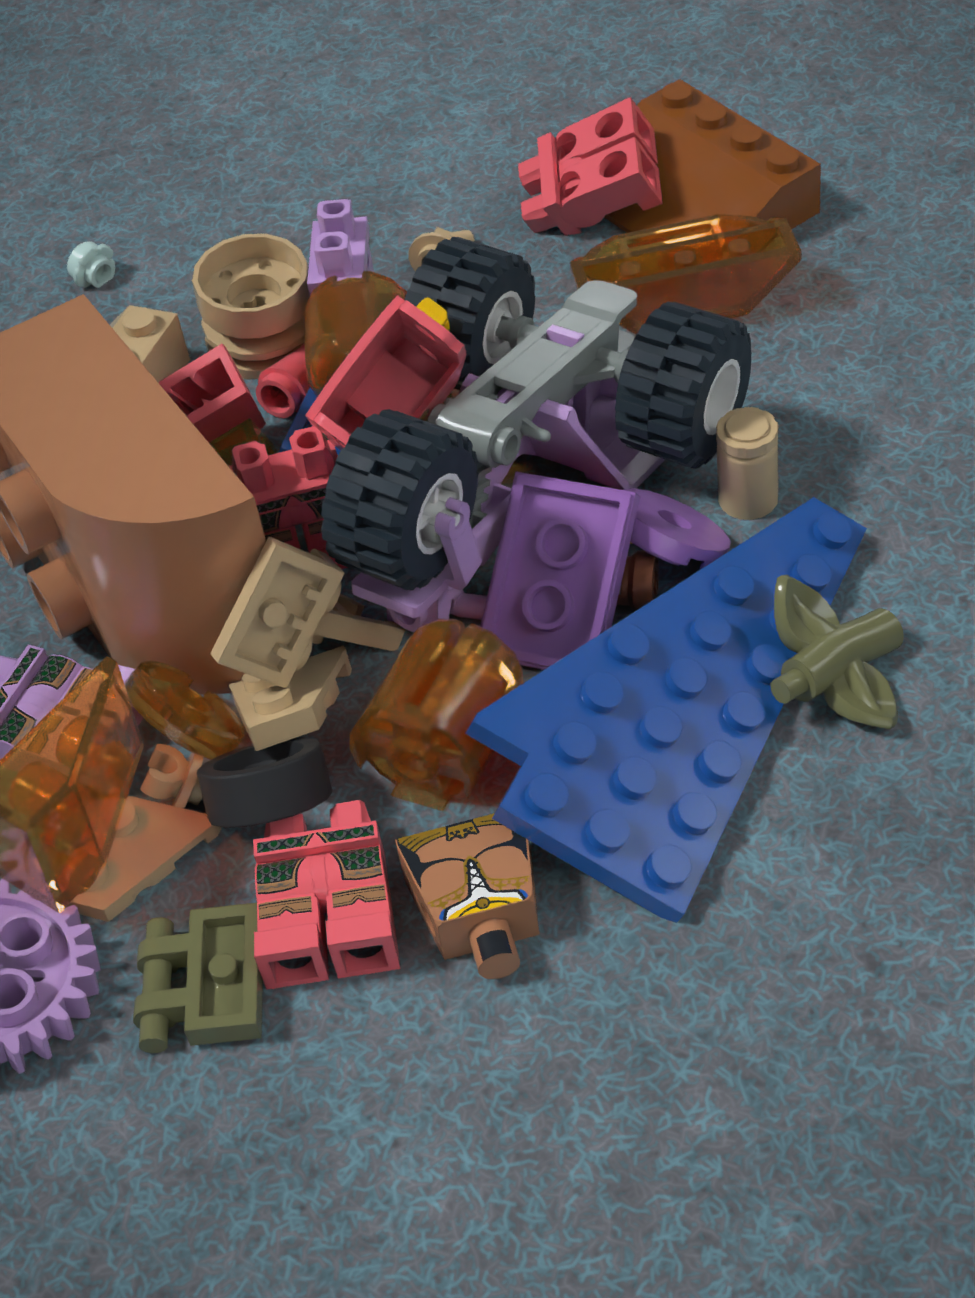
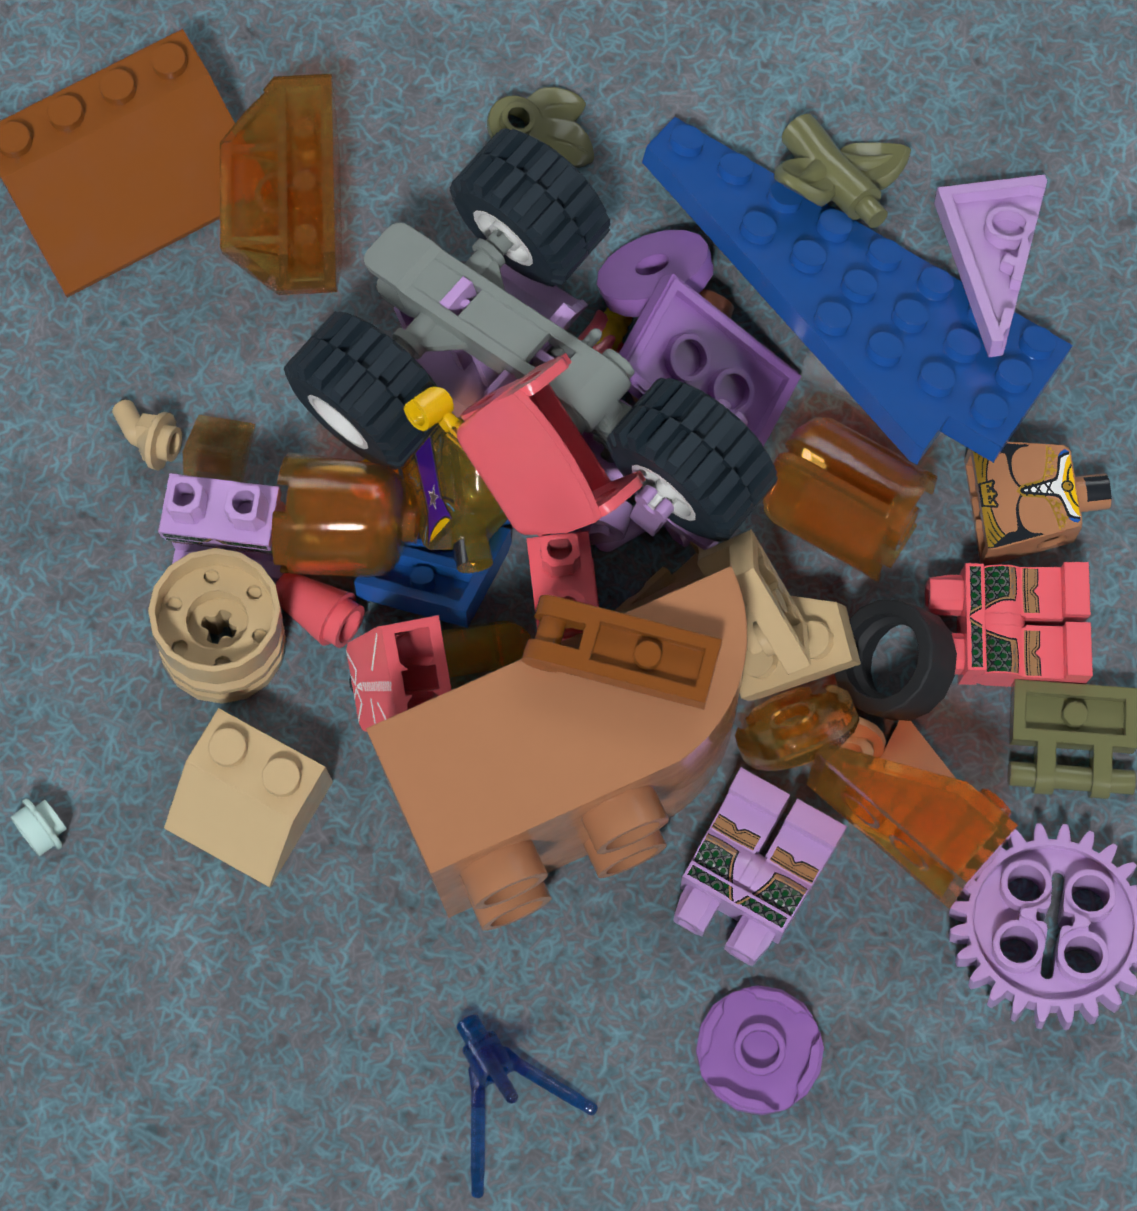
camera: 85 degrees left, 25 degrees up
coral hips [518,97,662,235] -> none
tan piece [716,407,778,520] -> none
none -> olive plate [487,87,594,168]
none -> dark orange plate [521,595,722,710]
none -> lavender wing [934,174,1047,357]

